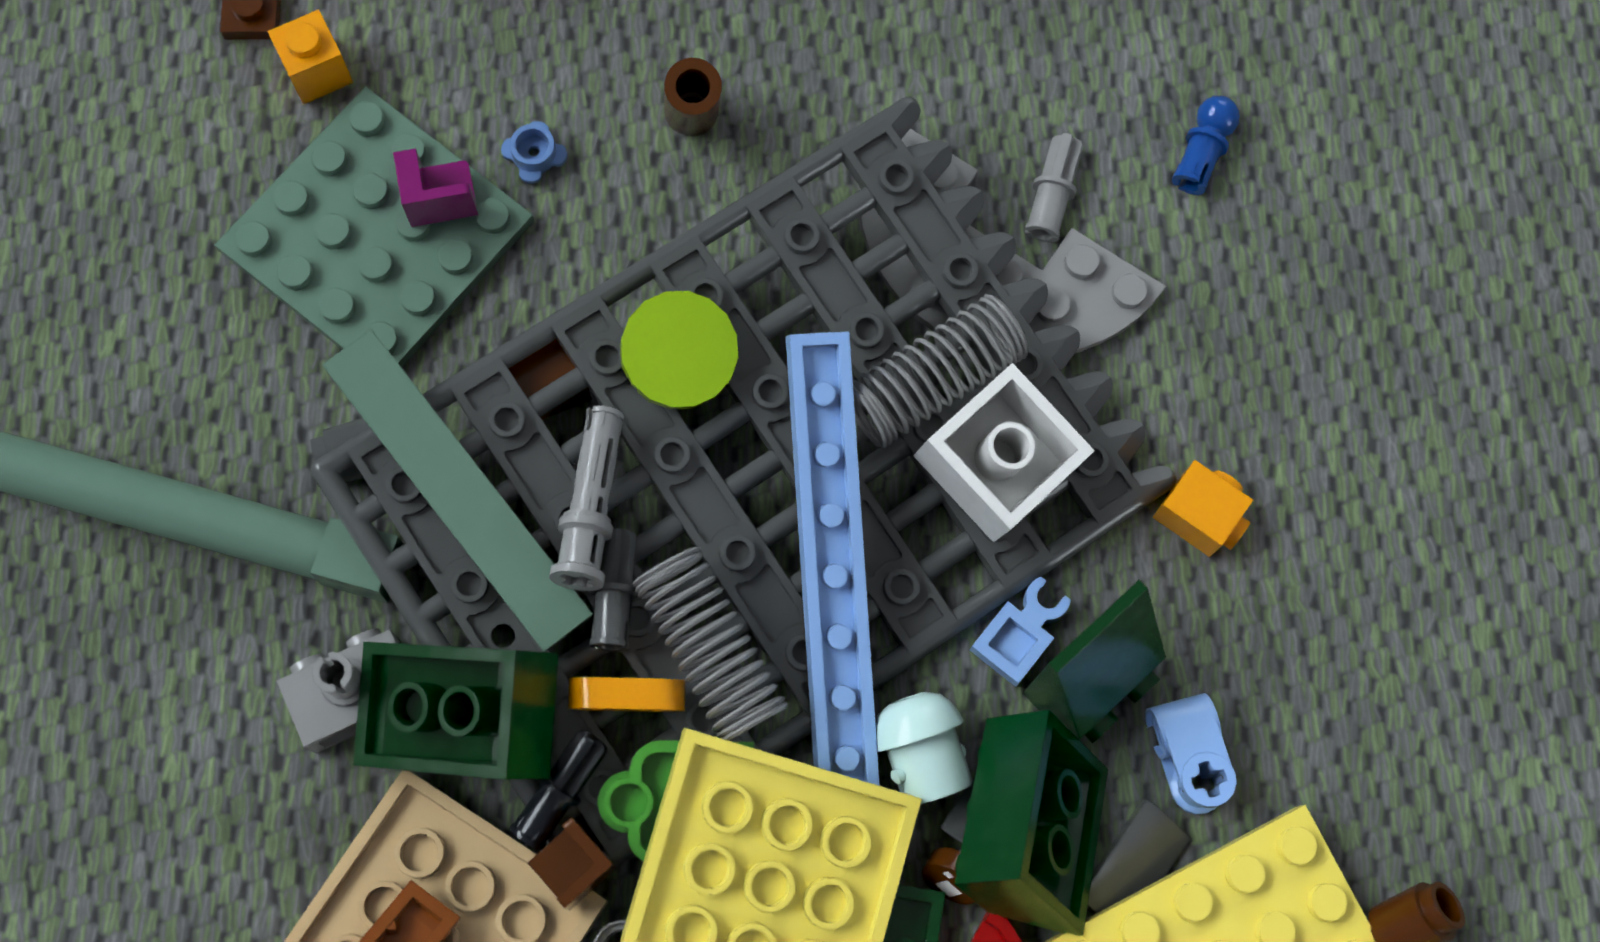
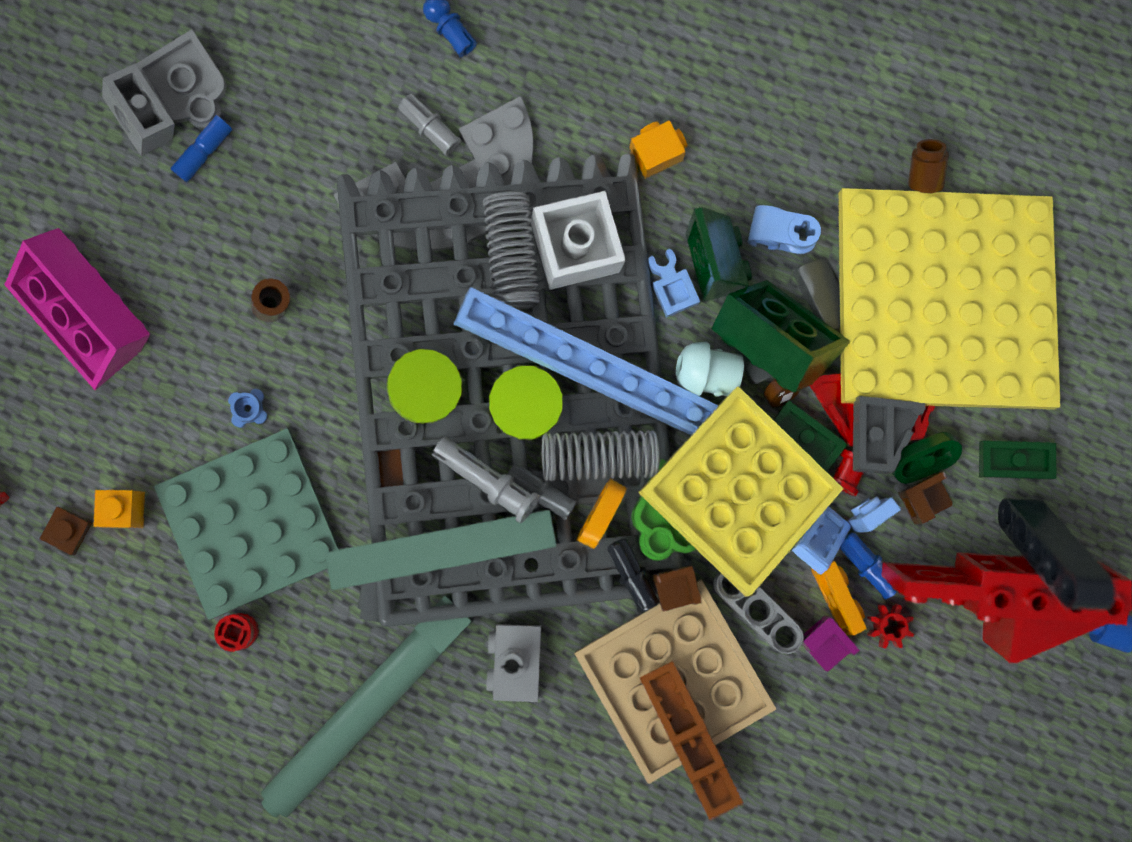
camera: 55 degrees left, 10 degrees up
dark green slope [353,642,559,780] -> none
magenta panel [393,148,478,227] -> none
none -> red wheel [214,613,259,652]
none -> lime tile [489,366,562,440]

